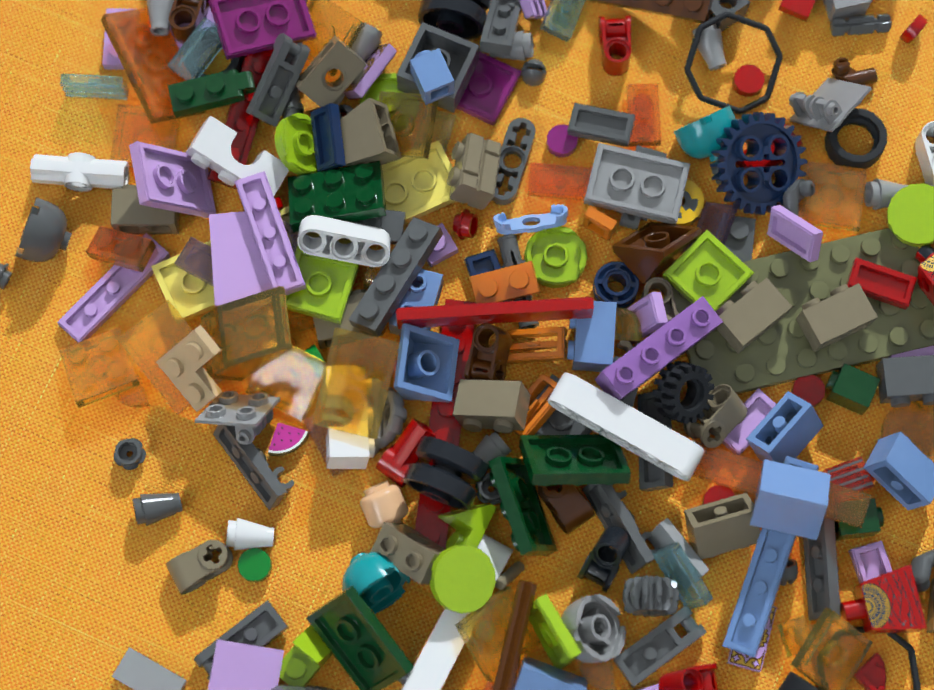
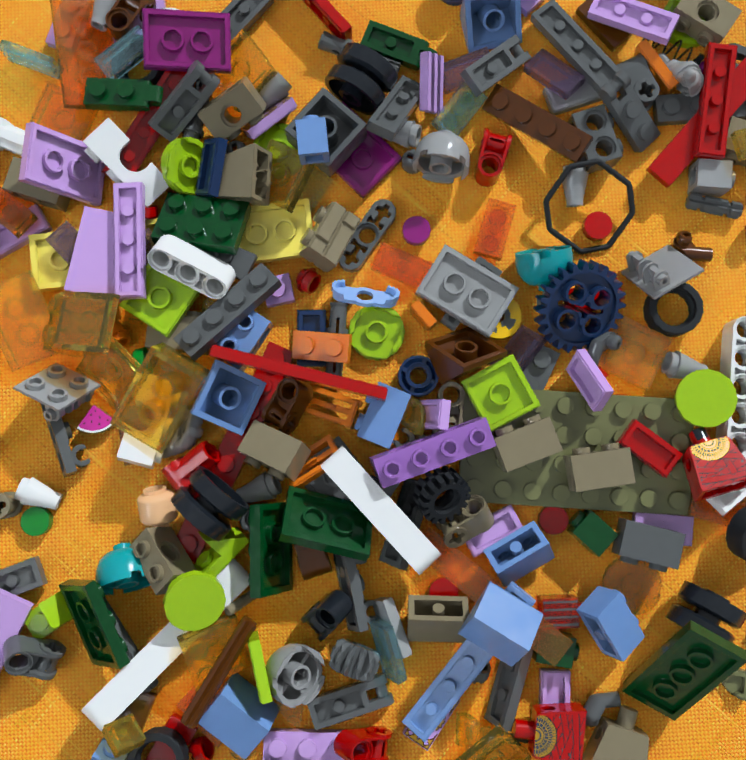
camera: 20 degrees right, 10 degrees up
tan plate [156,325,223,412] -> none
dark grey tile [567,103,635,147] -> none
none -> light grey cylinder [412,130,470,184]

